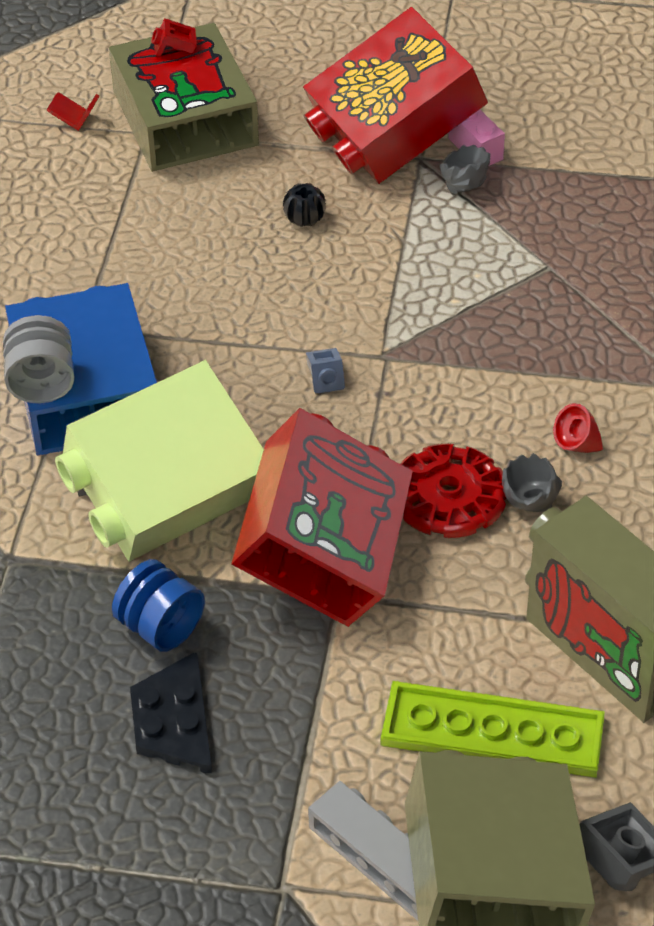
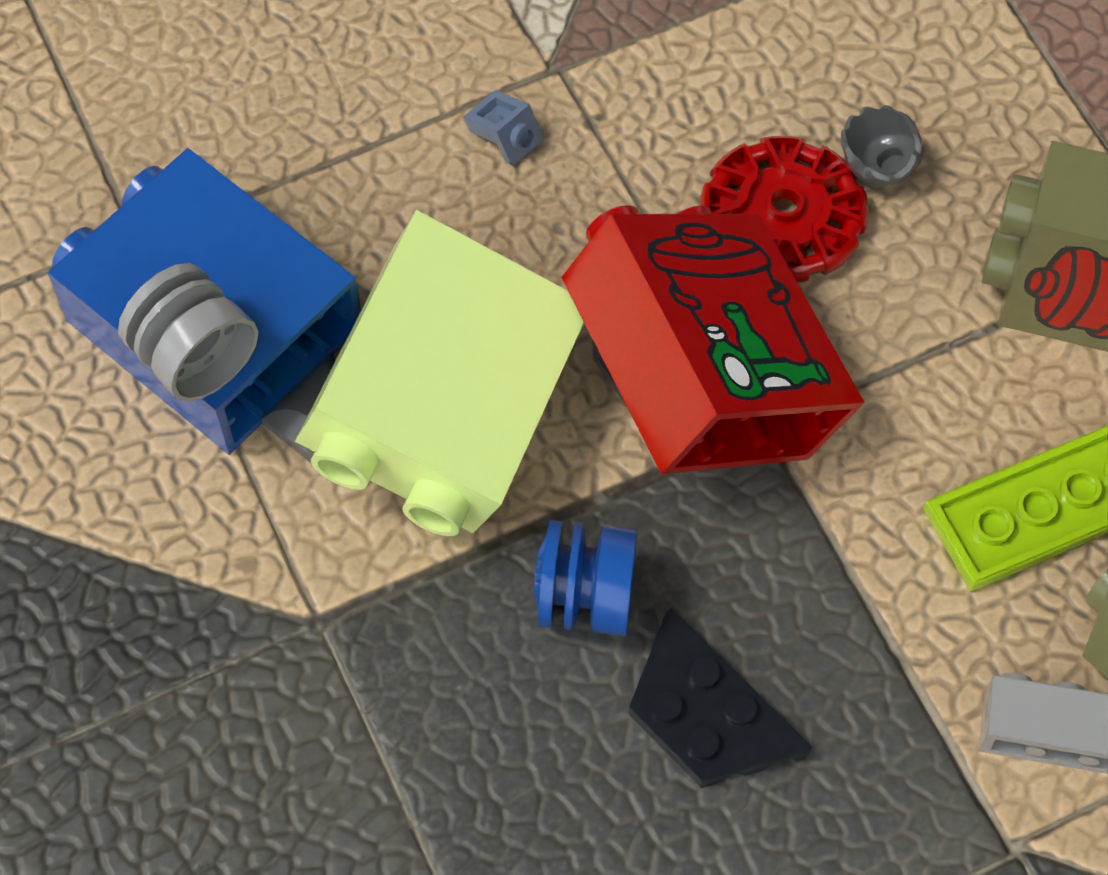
camera: 35 degrees left, 15 degrees up
red piece [553,403,603,453] -> none

